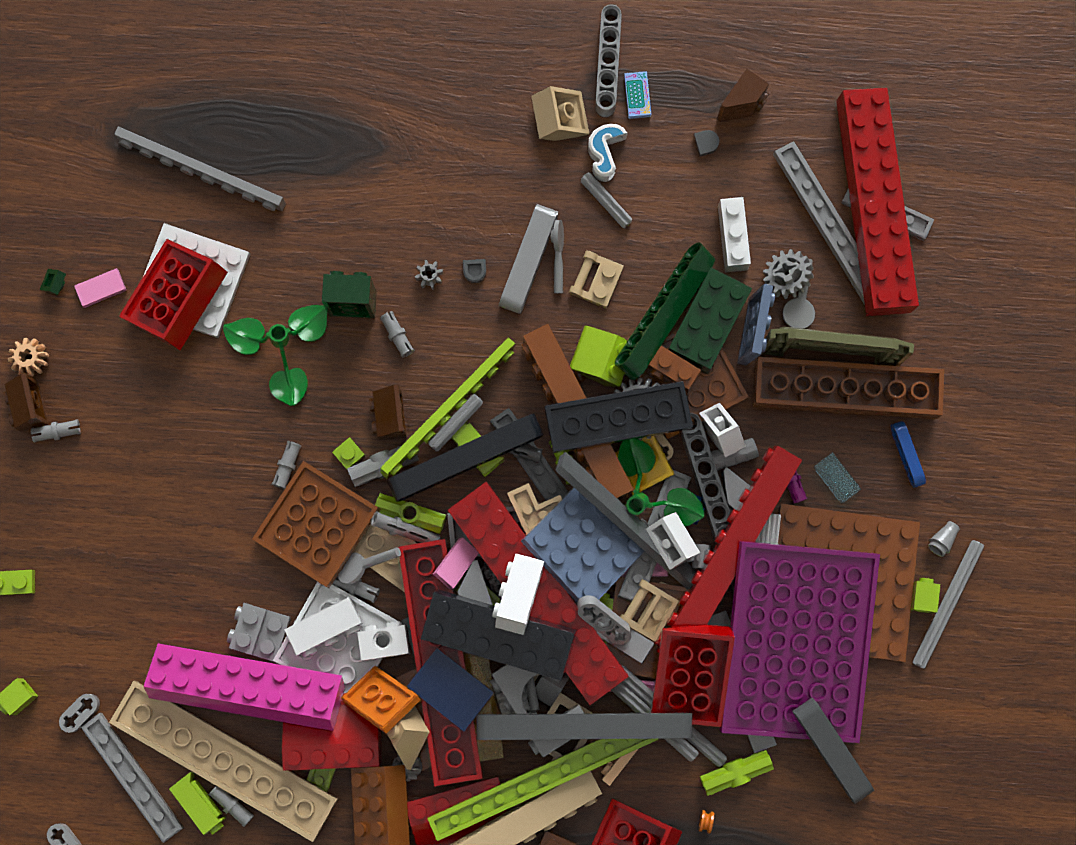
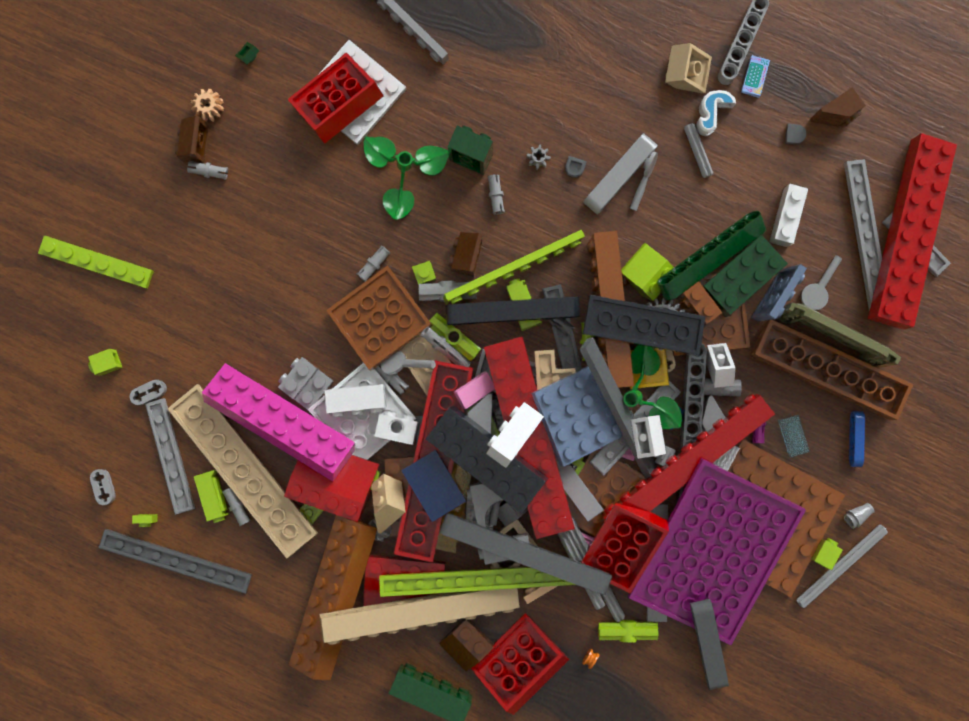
camera: 25 degrees right, 5 degrees up
bright pink tile [75,268,127,308] -> none
orange tile [341,666,421,734] -> none
light grey axle [428,394,483,451] -> none
tan plate [569,251,624,309] -> none
light grey beam [577,595,631,645] -> none
tan plate [620,579,679,642] -> none
light grey gear [763,249,814,299] -> none

